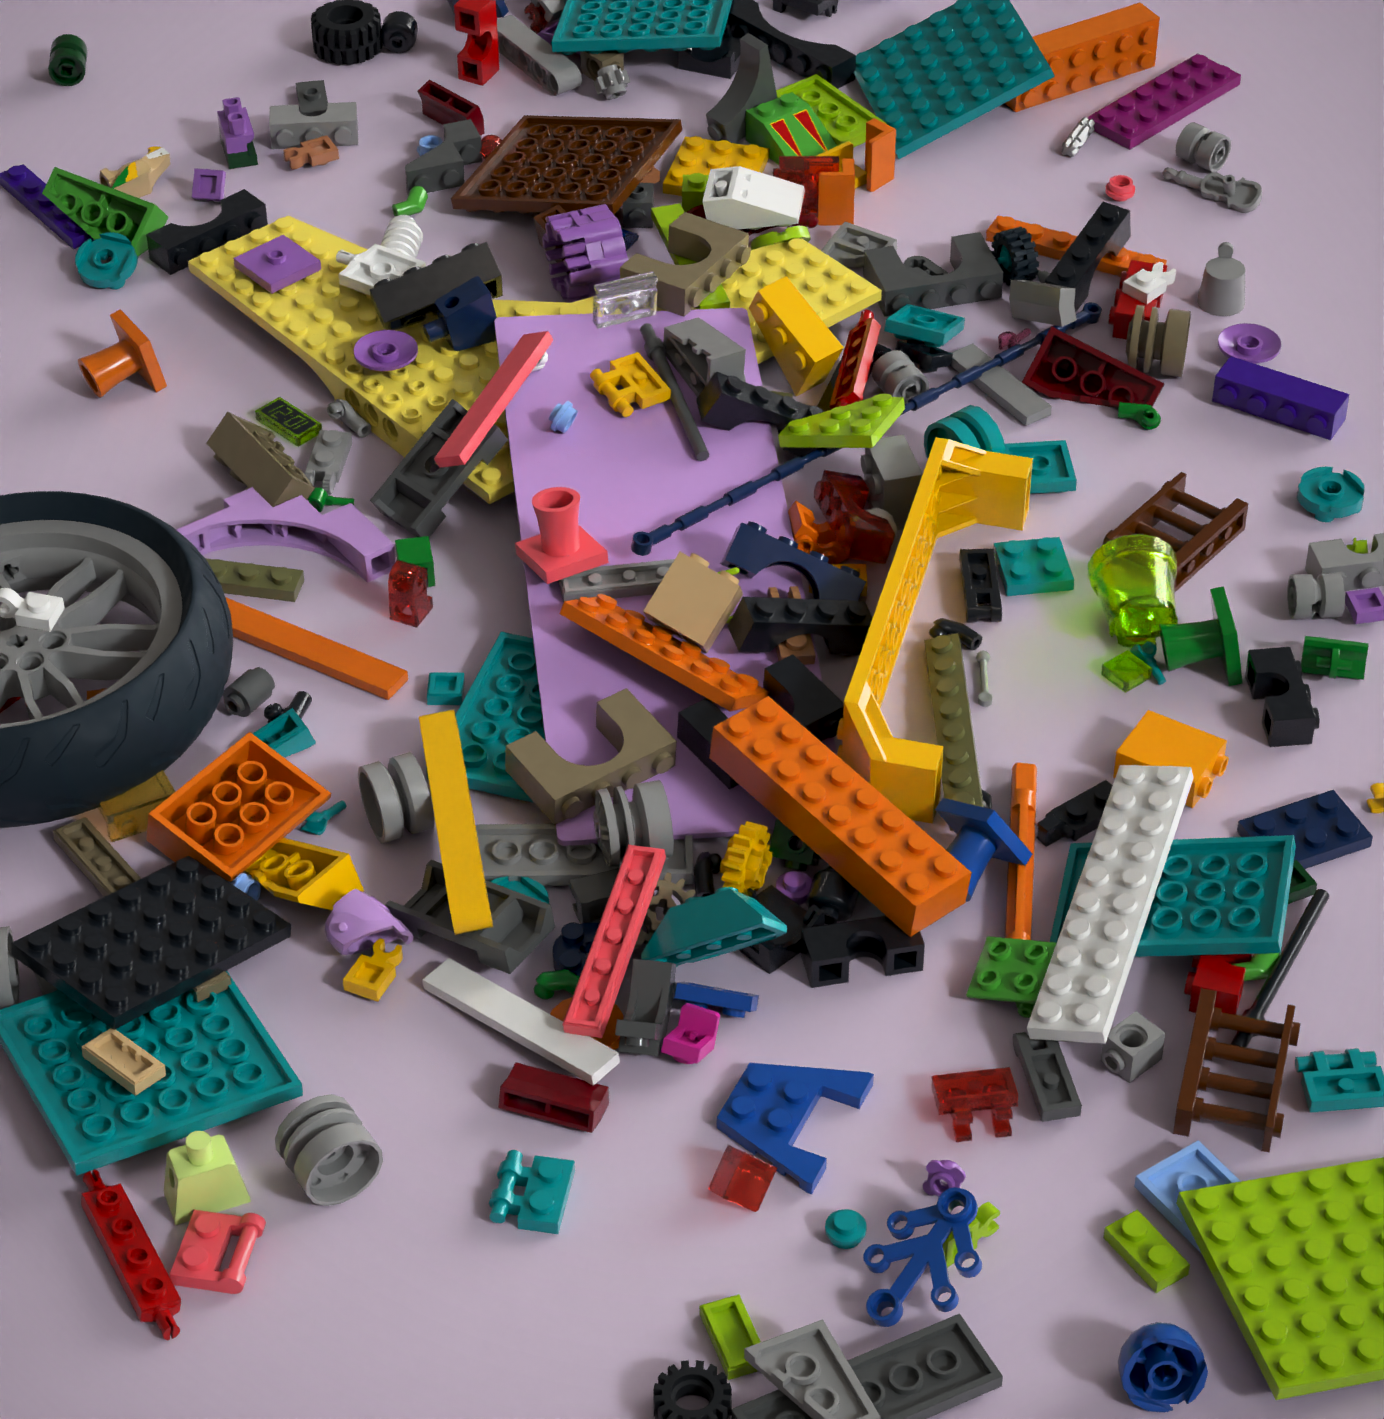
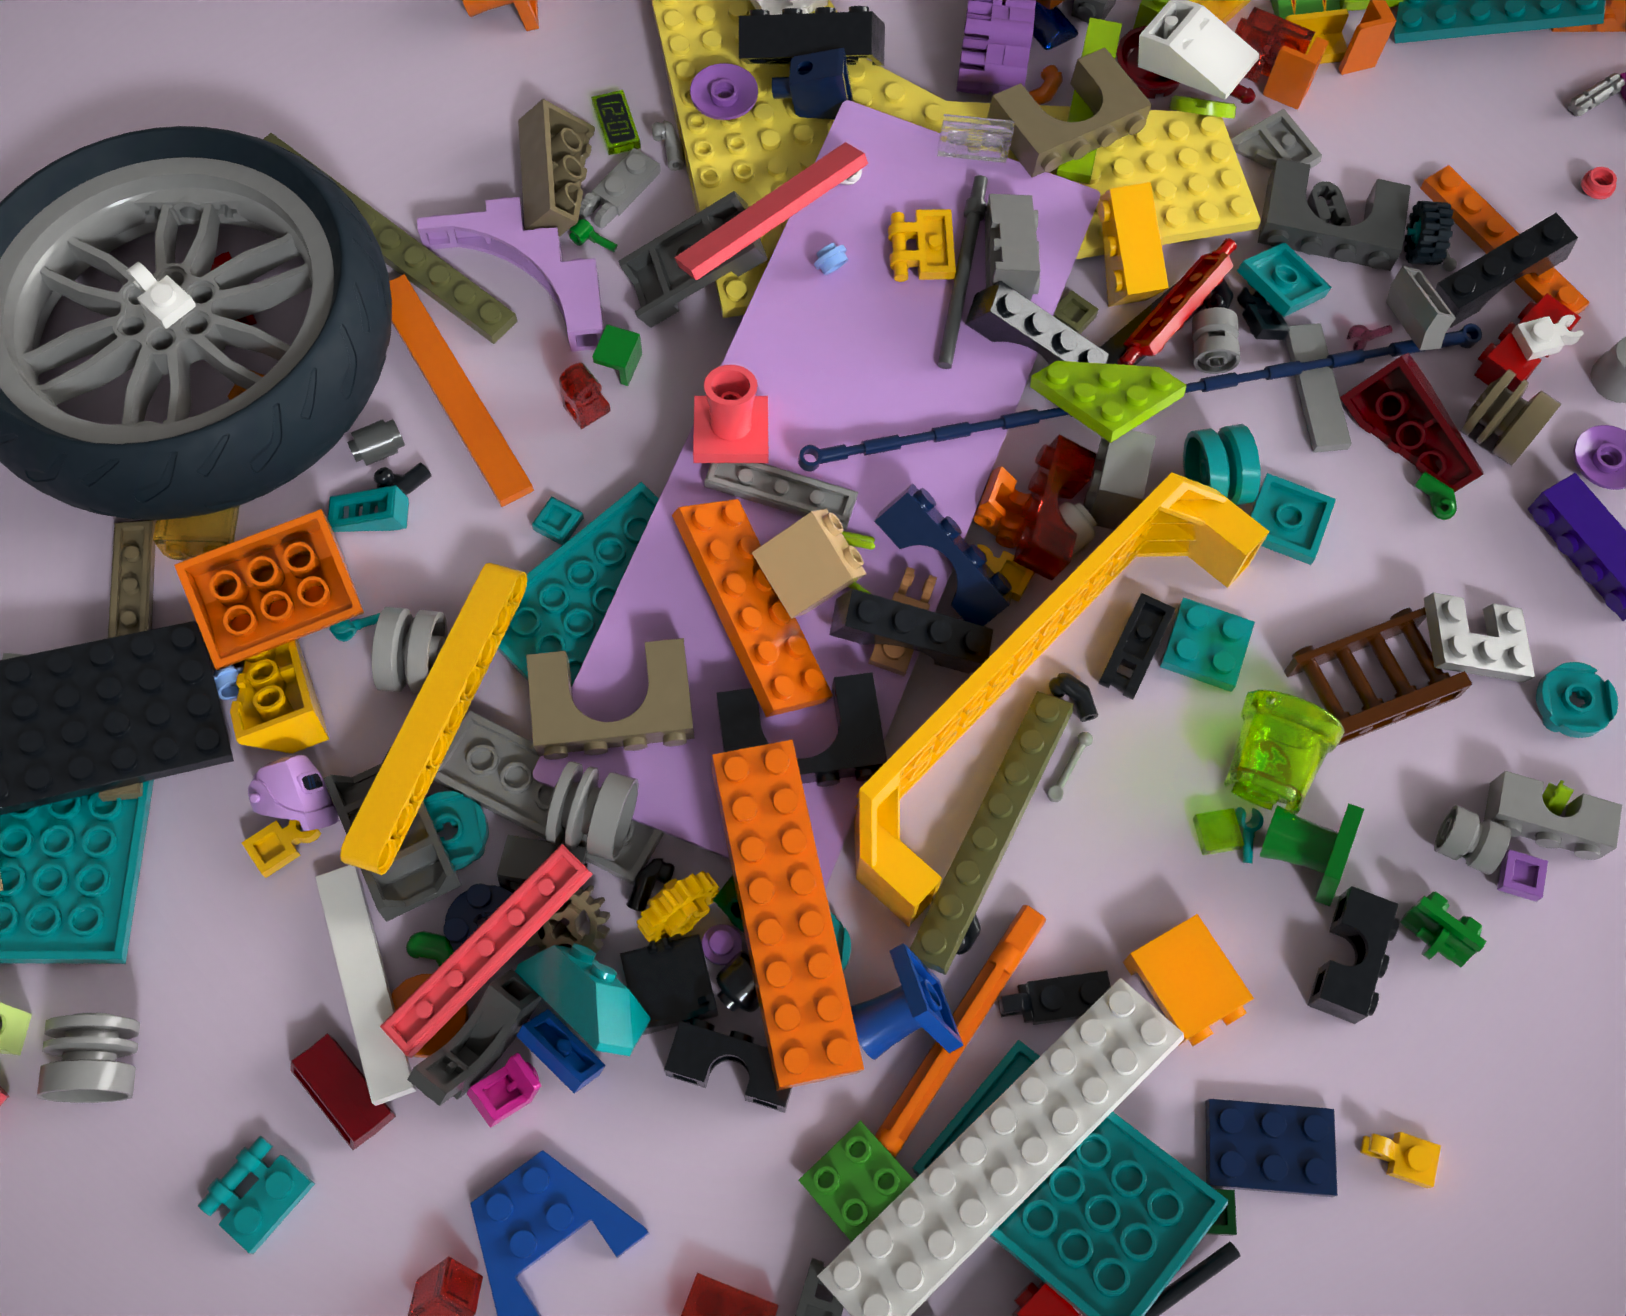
camera: 25 degrees right, 25 degrees up
none -> light grey plate [1423,592,1535,682]

